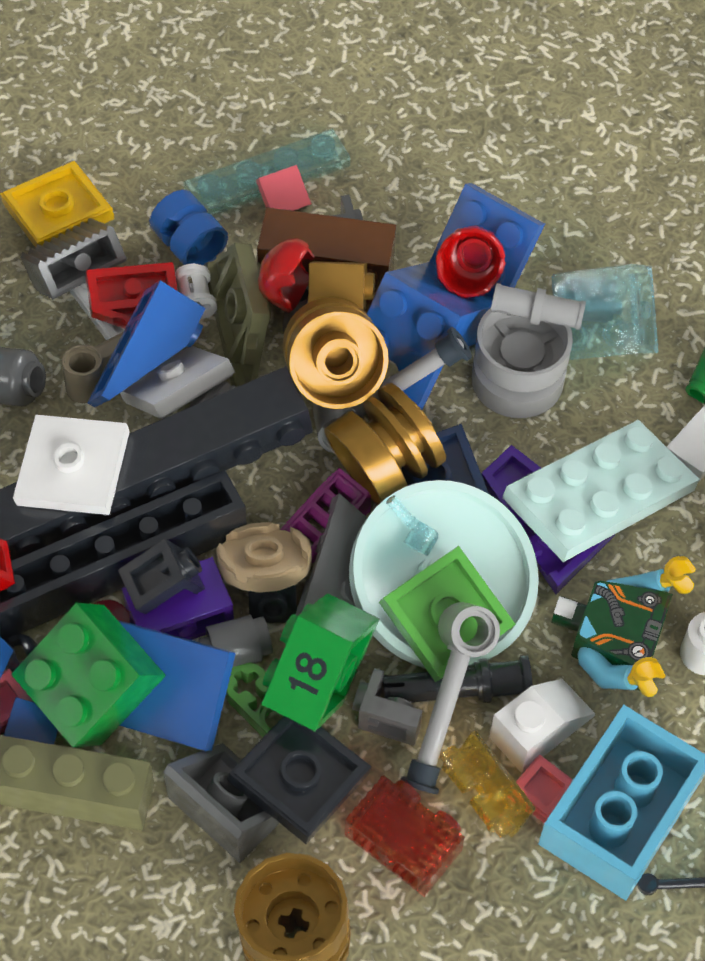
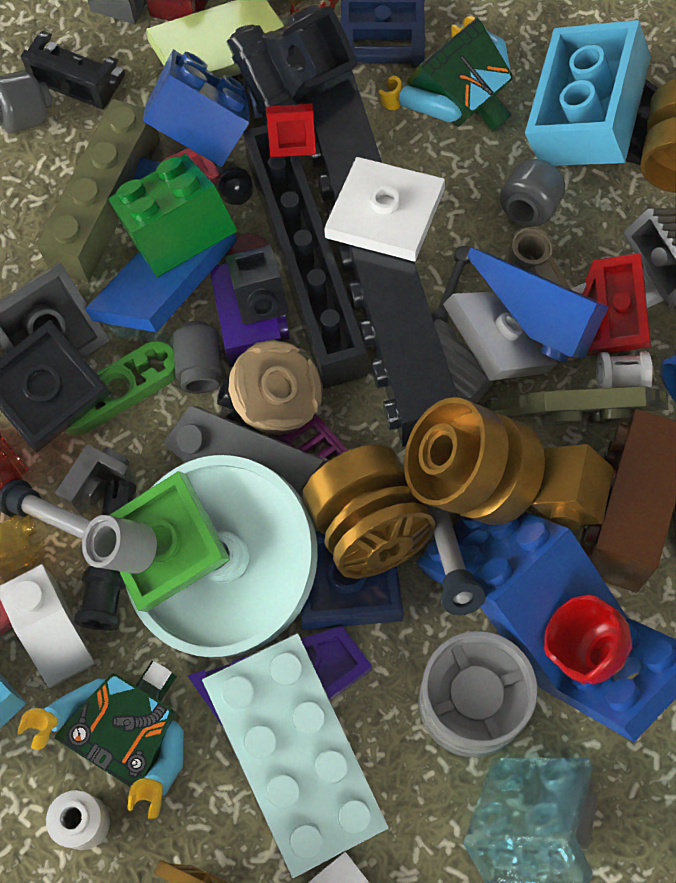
camera: 105 degrees right, 10 degrees up
red hair [258,238,314,313] -> none
green brick [261,593,380,731] -> none
clear light blue hand [386,495,438,556] -> none
light grey pin [491,283,586,330] -> none

